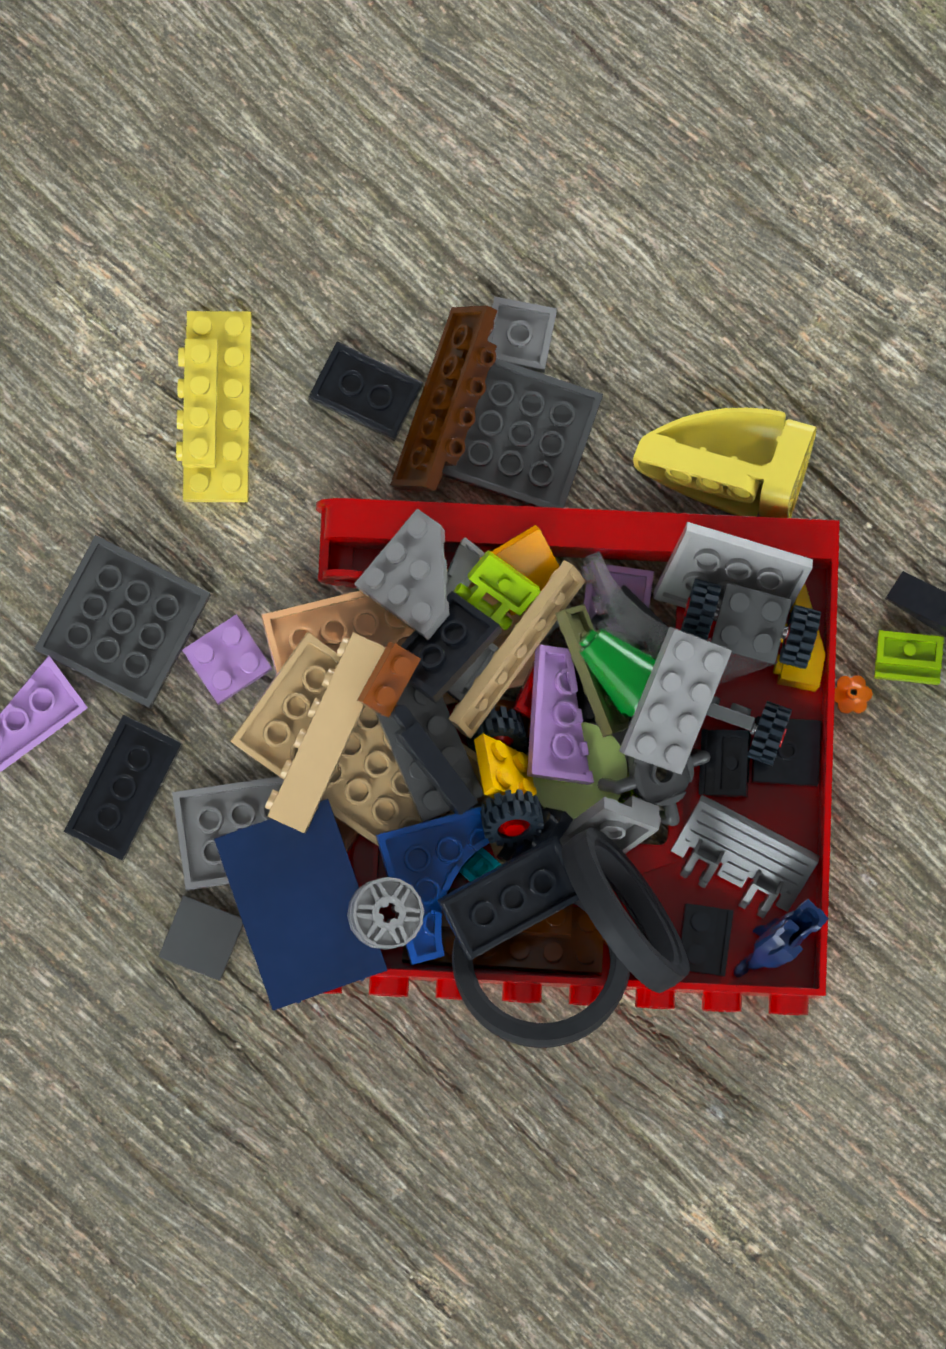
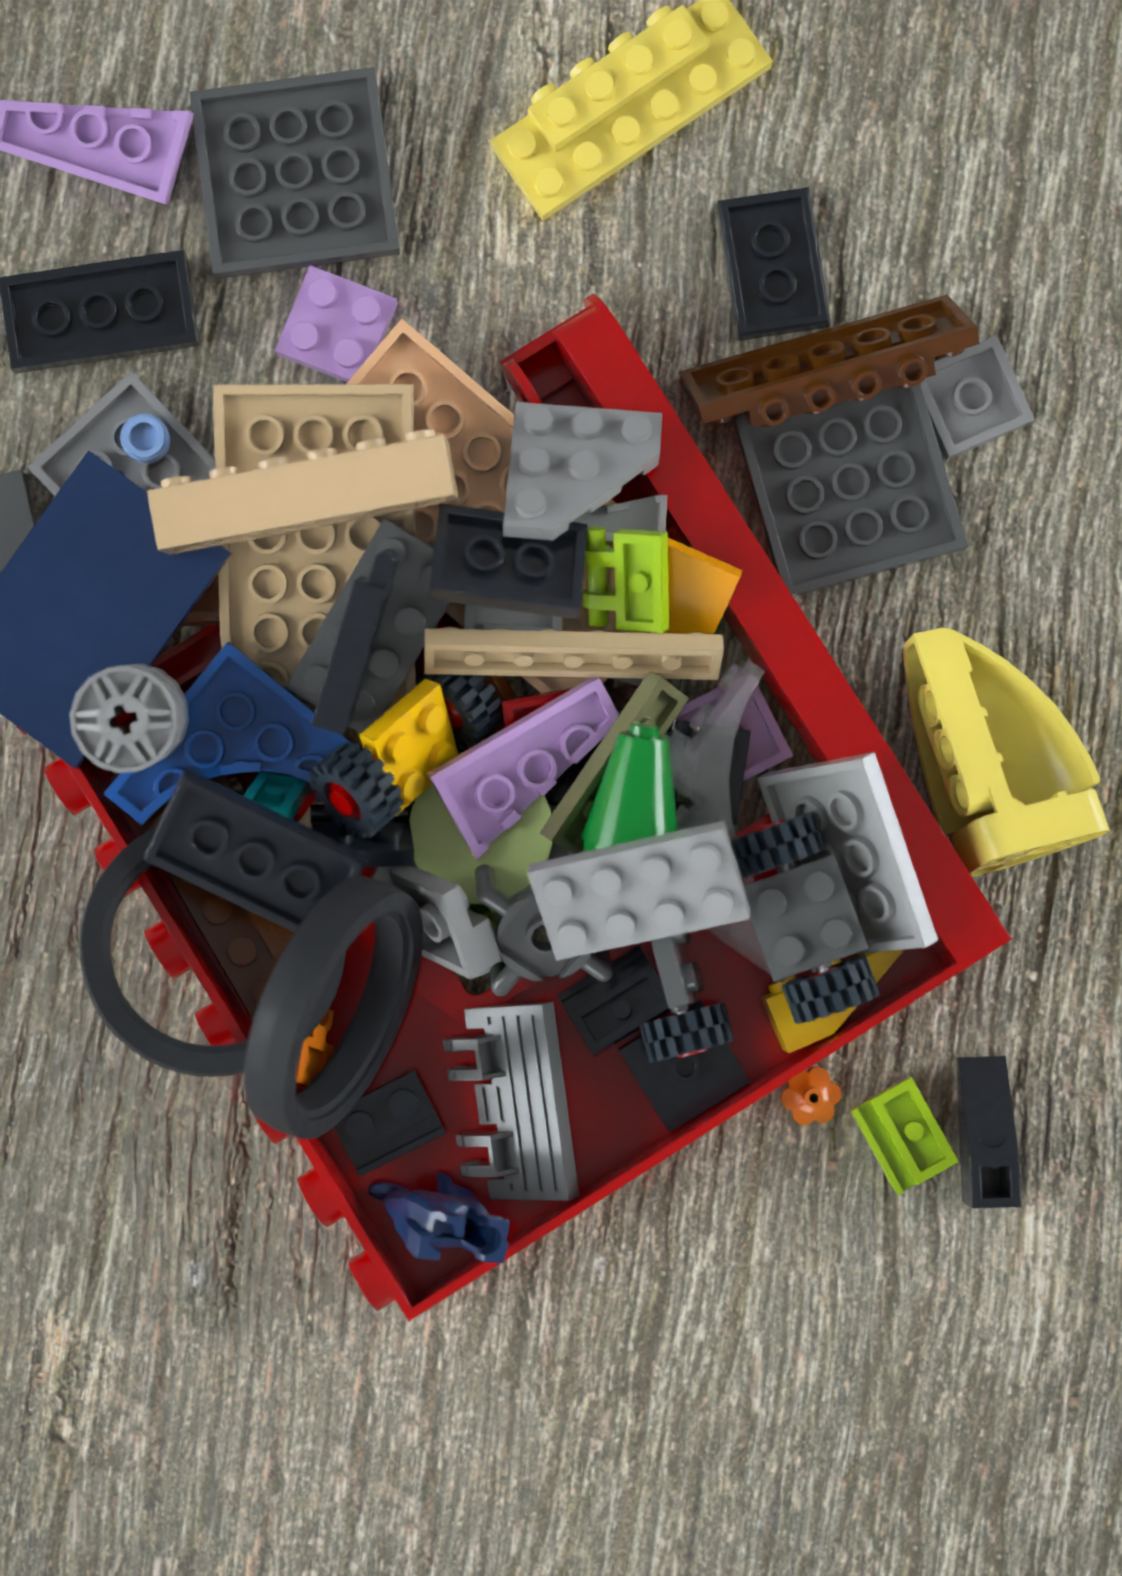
camera: 55 degrees right, 5 degrees up
dark orange plate [357,641,421,718] -> none
none -> light blue tile [120,414,171,464]

